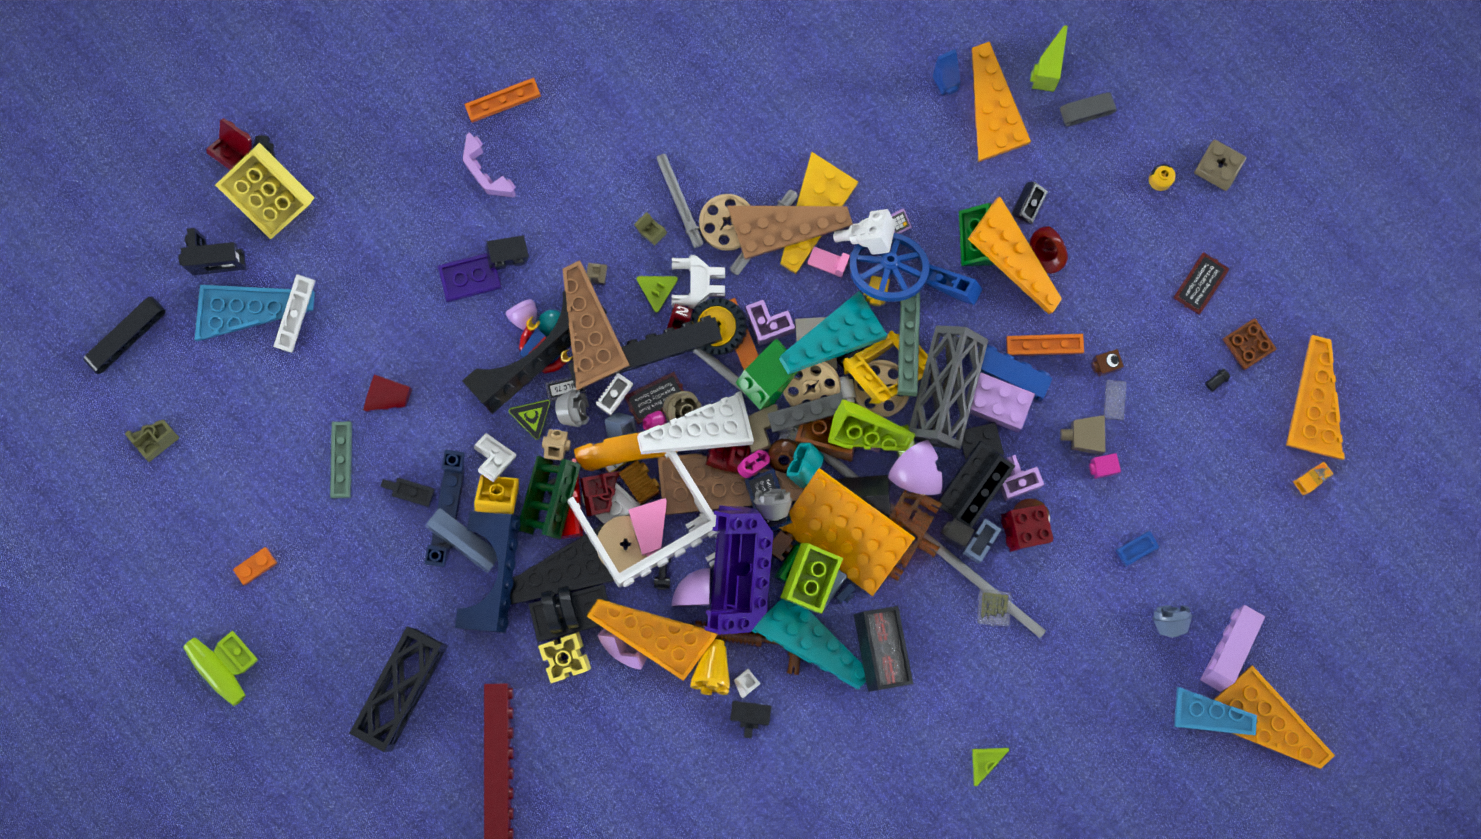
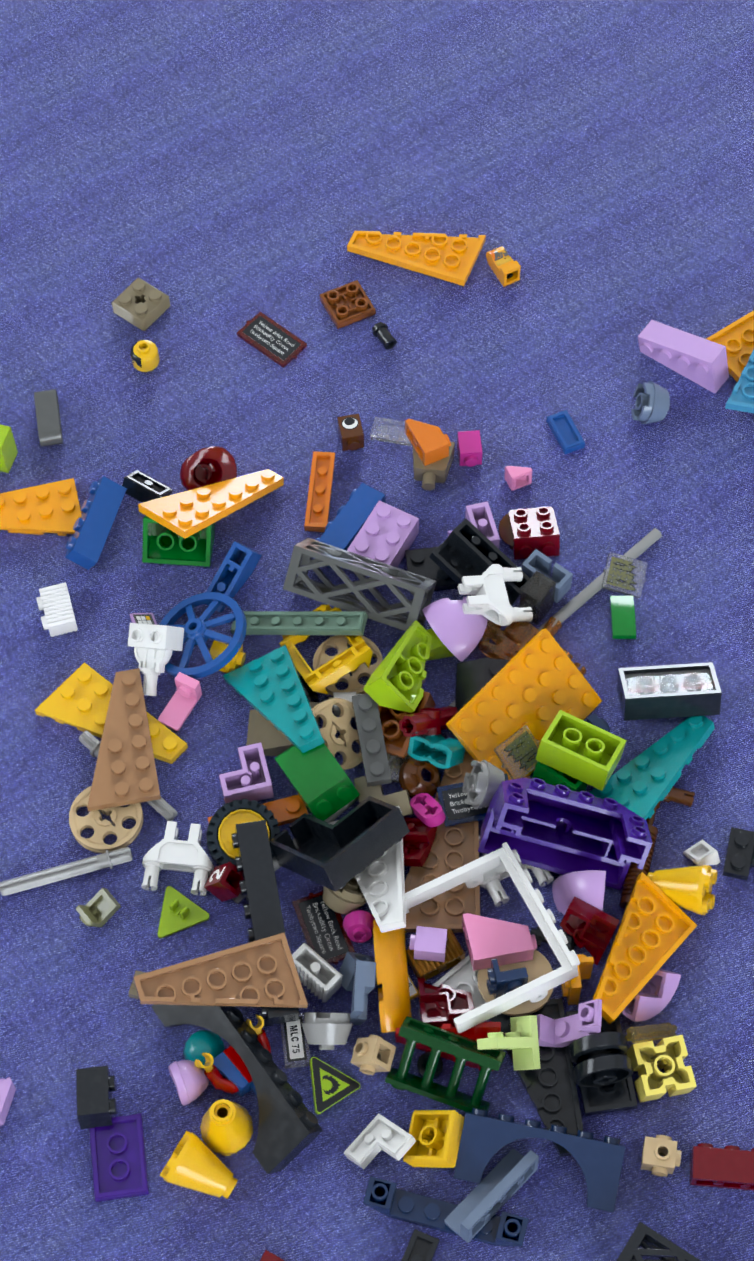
camera: 85 degrees left, 20 degrees down
none -> white brick [36,582,78,637]
none -> blue brick [65,476,127,570]
none -> yellow cone [159,1130,238,1199]
none -> yellow cone [200,1099,254,1156]
none -> black piece [269,796,410,892]
none -> sand blue slope [350,960,376,1026]
none -> dark red piece [399,706,458,737]
none -> orange slope [405,419,451,466]
none -> lavender brick [409,926,447,962]
none -> white connector [457,564,533,626]
none -> yellowish green bracket [477,1015,541,1071]
none -> dark blue bracket [486,958,528,999]
none -> piece [494,725,539,779]
none -> bright pink slope [505,466,532,491]
none -> lavender slope [537,999,602,1047]
none -> dark red slope [560,897,620,965]
none -> light orange bracket [561,954,594,1005]
none -> green slope [610,595,636,639]
none -> clear yellow axle [625,1023,677,1043]
none -> tan brick [641,1135,682,1177]

